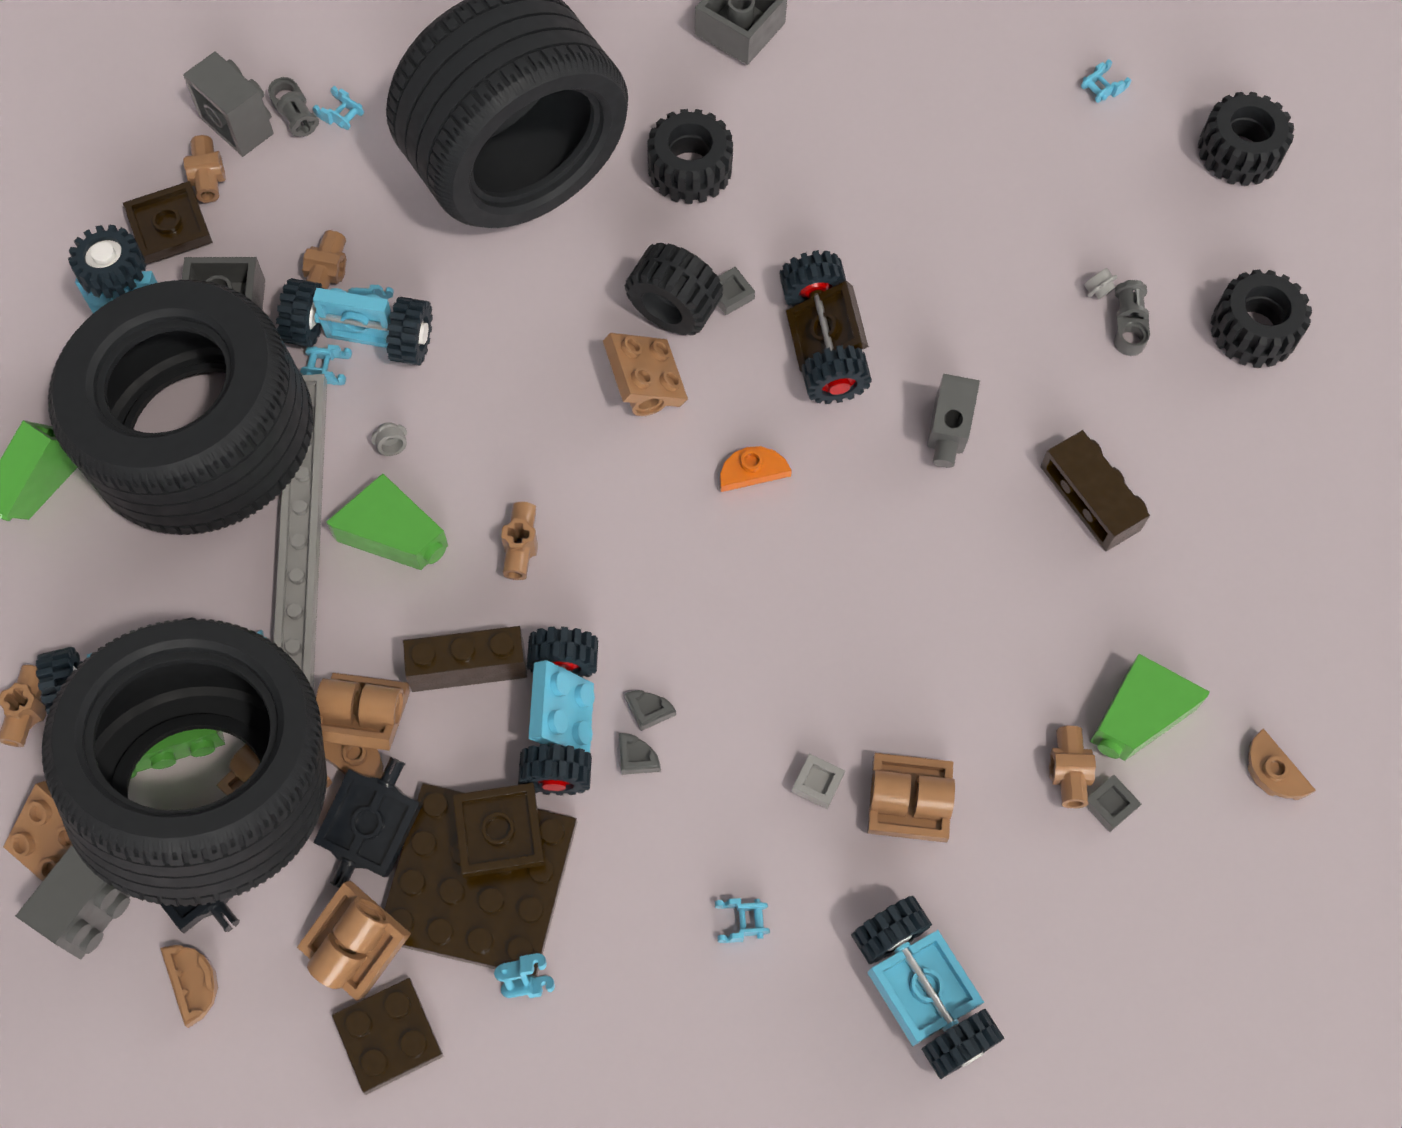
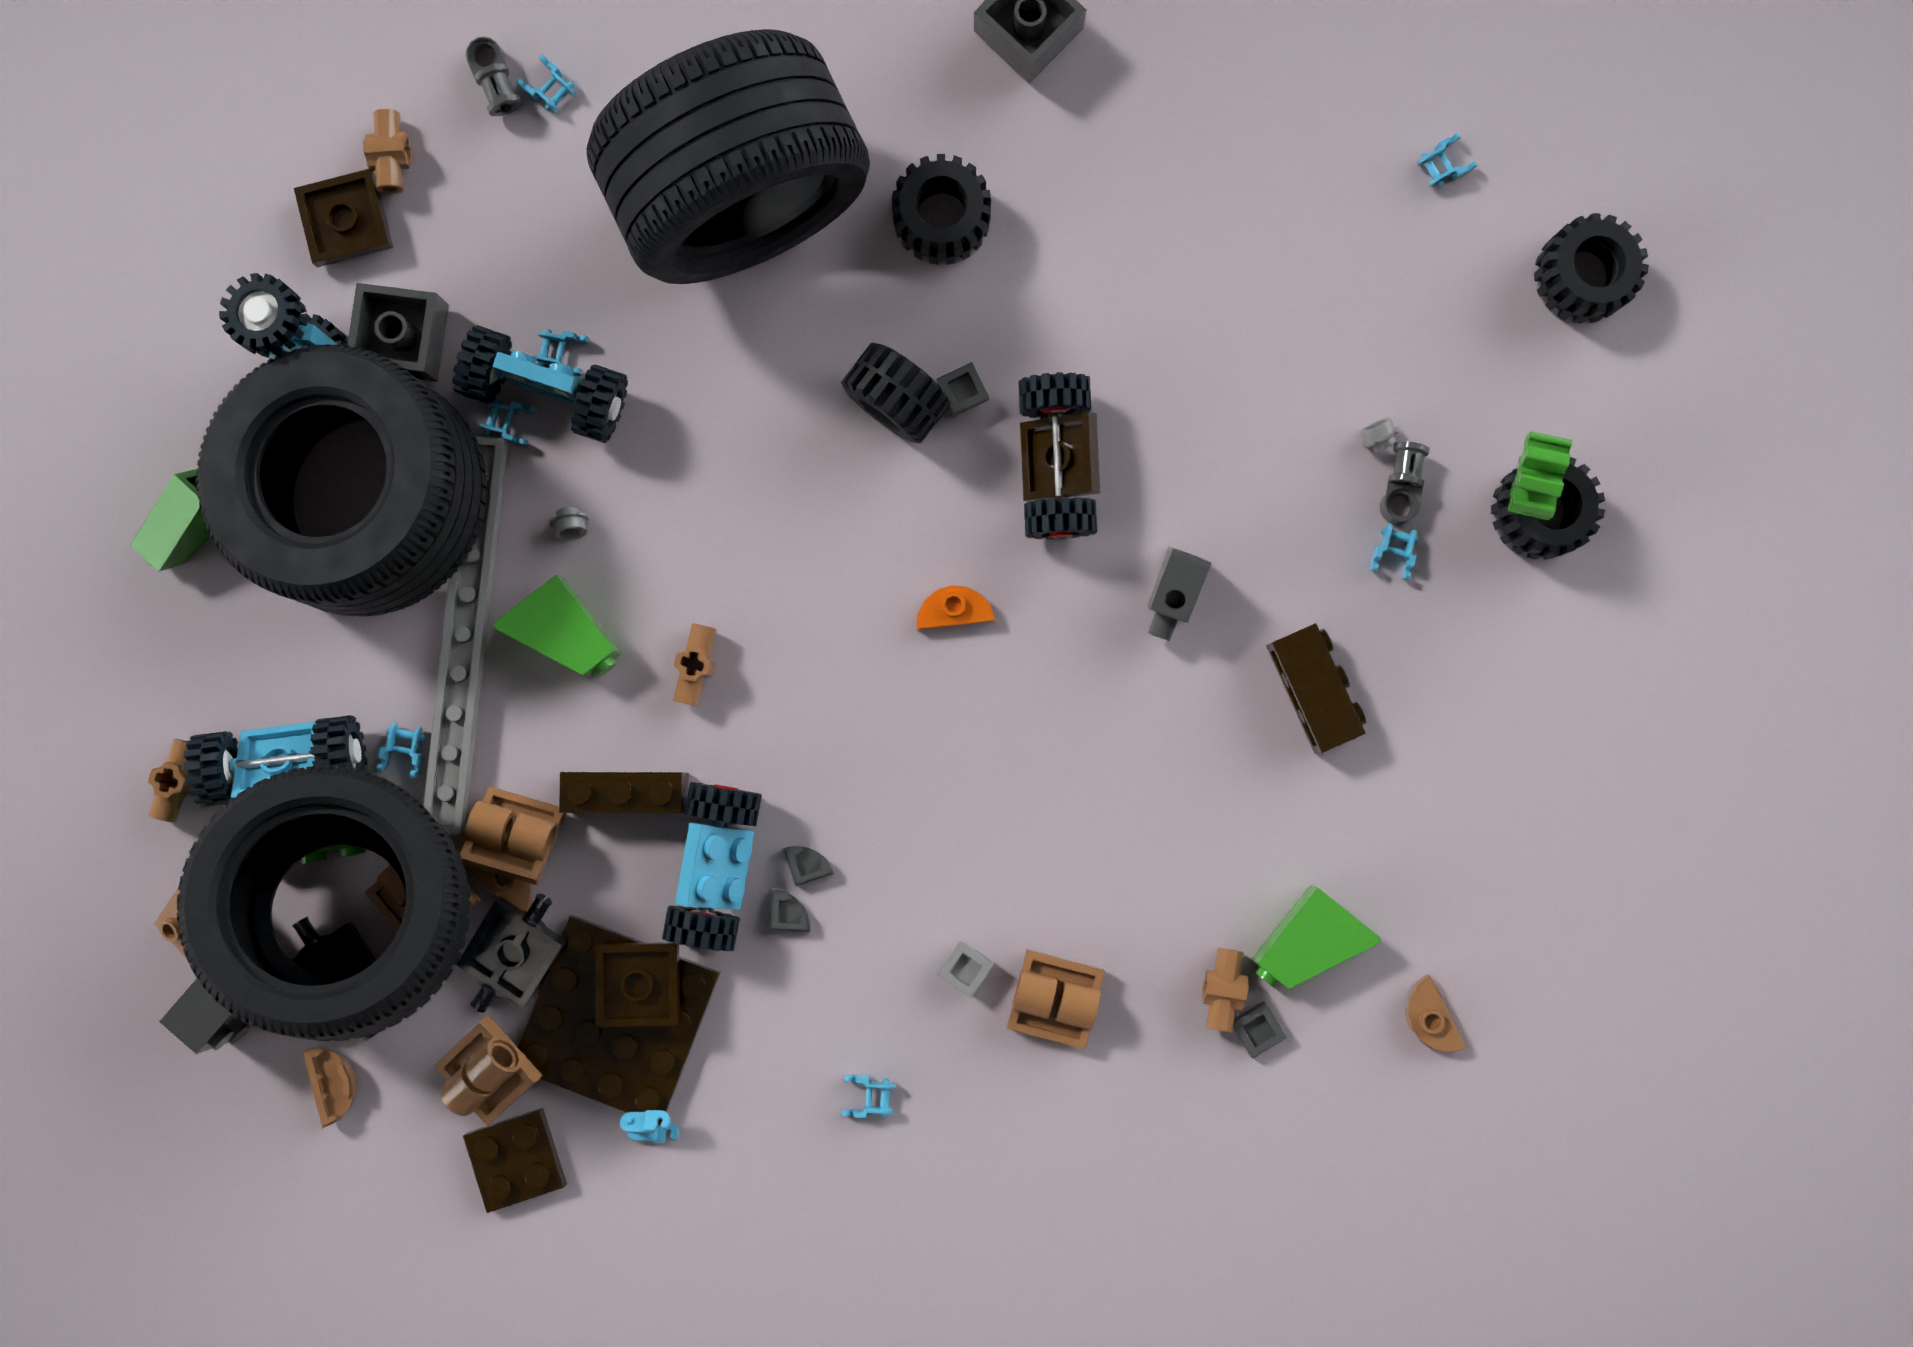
camera: 10 degrees right, 20 degrees up
dark grey brick [183,51,274,157] -> none
medium nougat axle [302,230,347,289] -> none
medium nougat plate [603,333,688,416] -> none
plate [851,896,1005,1079] -> none
none -> medium azure piece [1370,523,1419,581]
none -> bright green gear [1508,431,1572,520]

